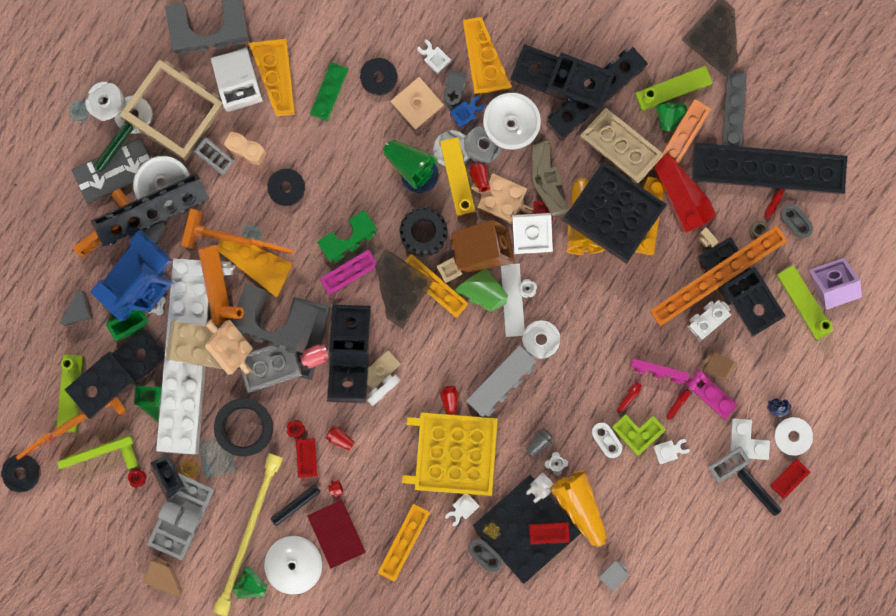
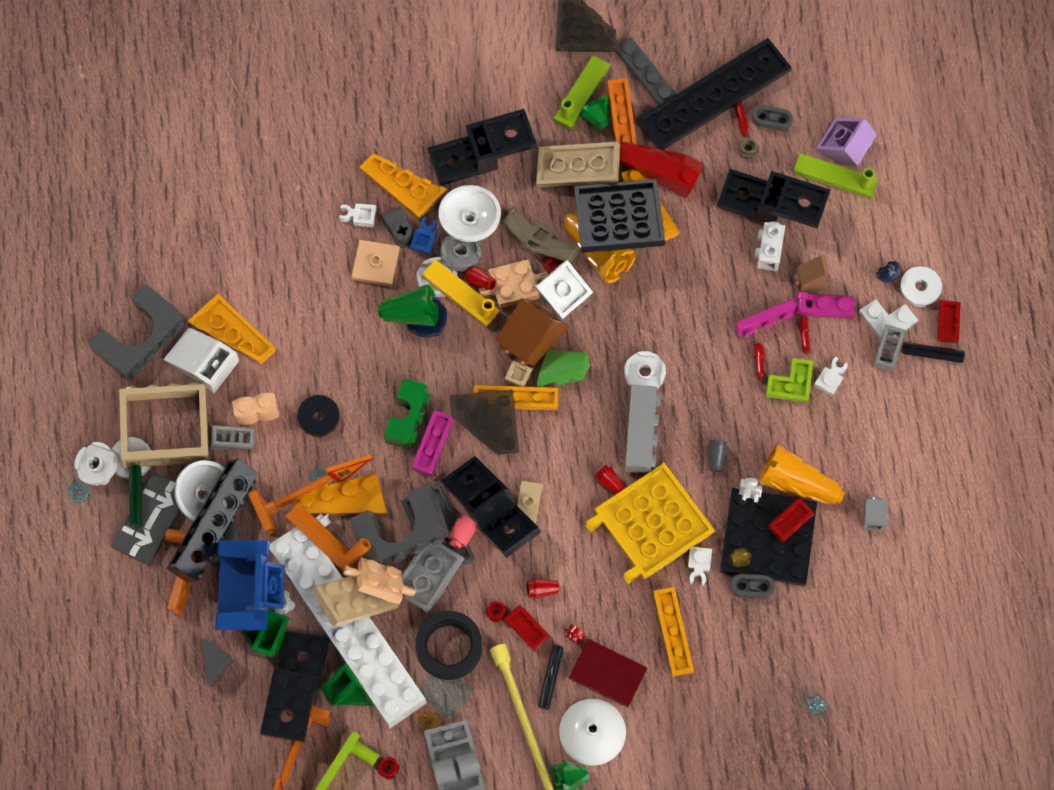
camera: 40 degrees left, 15 degrees down
lime piece [57,354,84,433] -> none
black slope [150,455,185,499] -> none
green plate [310,62,349,122] -> none
black tile [360,58,398,96] -> none
white plate [367,374,401,406] -> none
black tyre [399,207,448,257] -> none
white sticker [501,264,525,337] -> none
white plate [518,279,537,298] -> none
white plate [545,452,568,475] -> none
black brick [546,47,648,141] -> none
white plate [592,423,622,458] -> none
orange plate [649,225,788,327] -> none
tan plate [698,227,719,249] -> none

